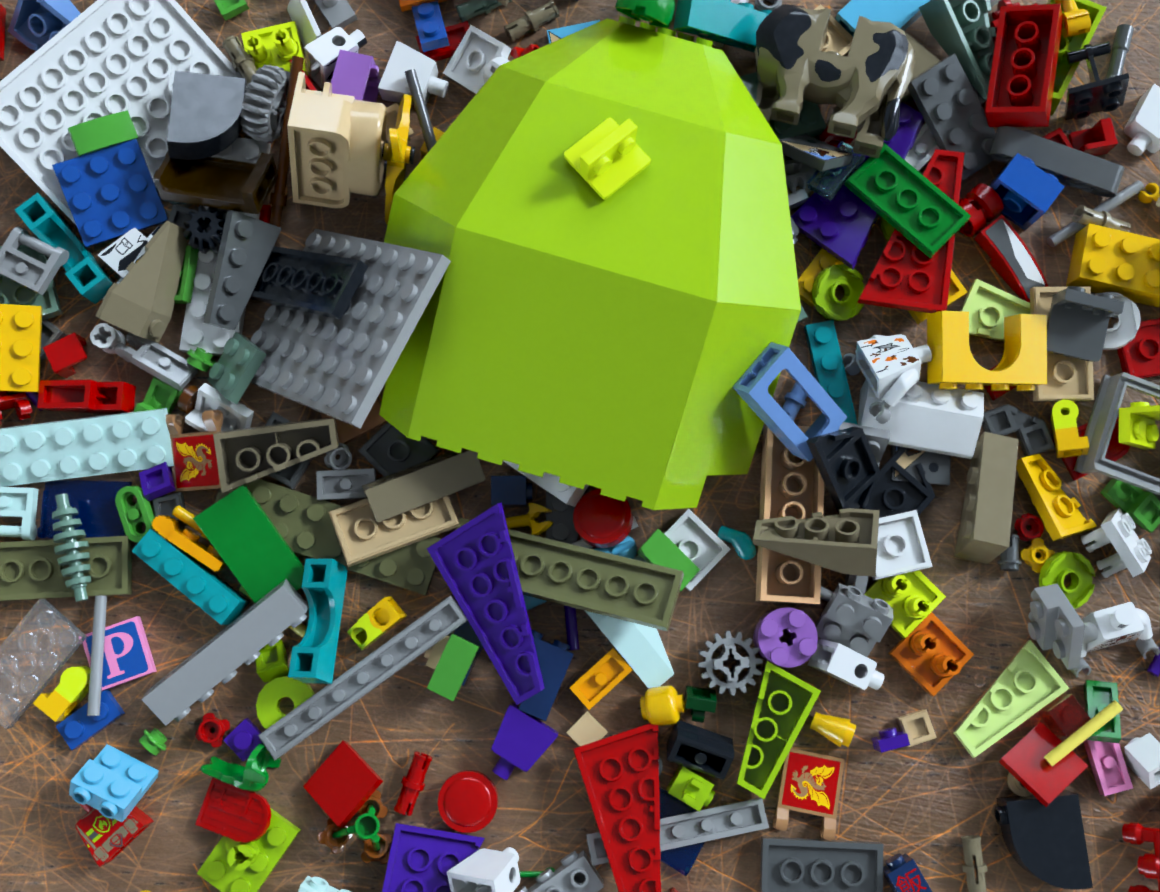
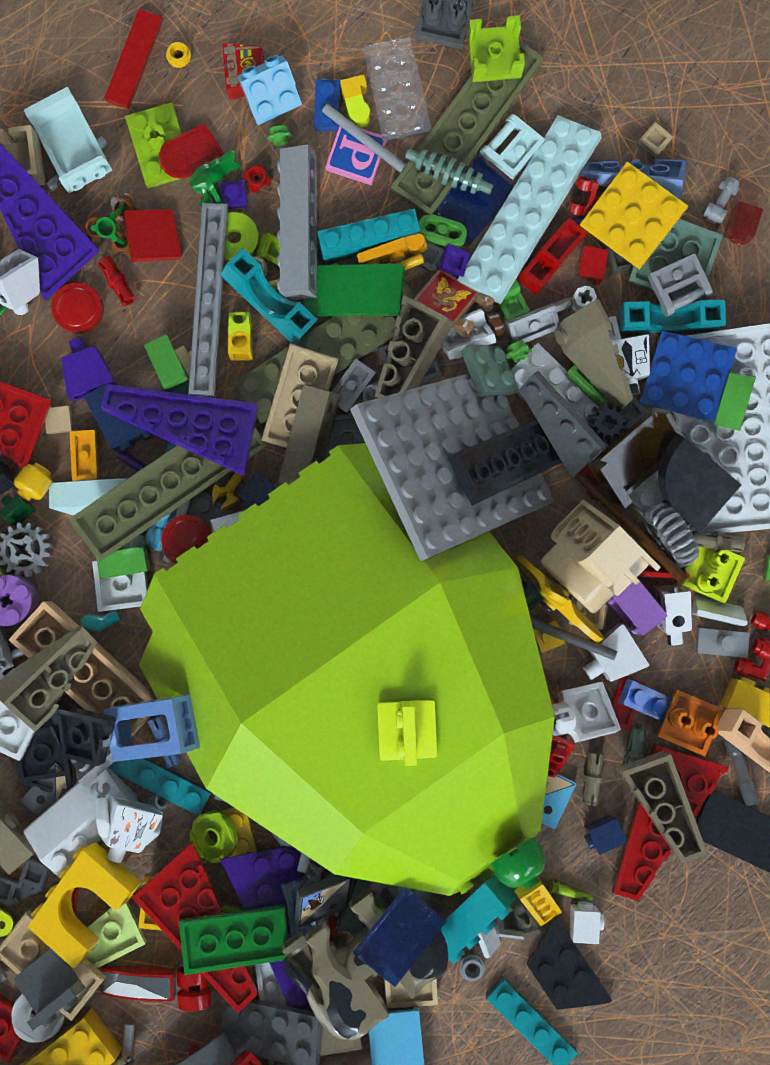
camera: 125 degrees right, 5 degrees up
blue brick [989,153,1065,231] -> none
none -> clear blue piece [353,887,447,987]

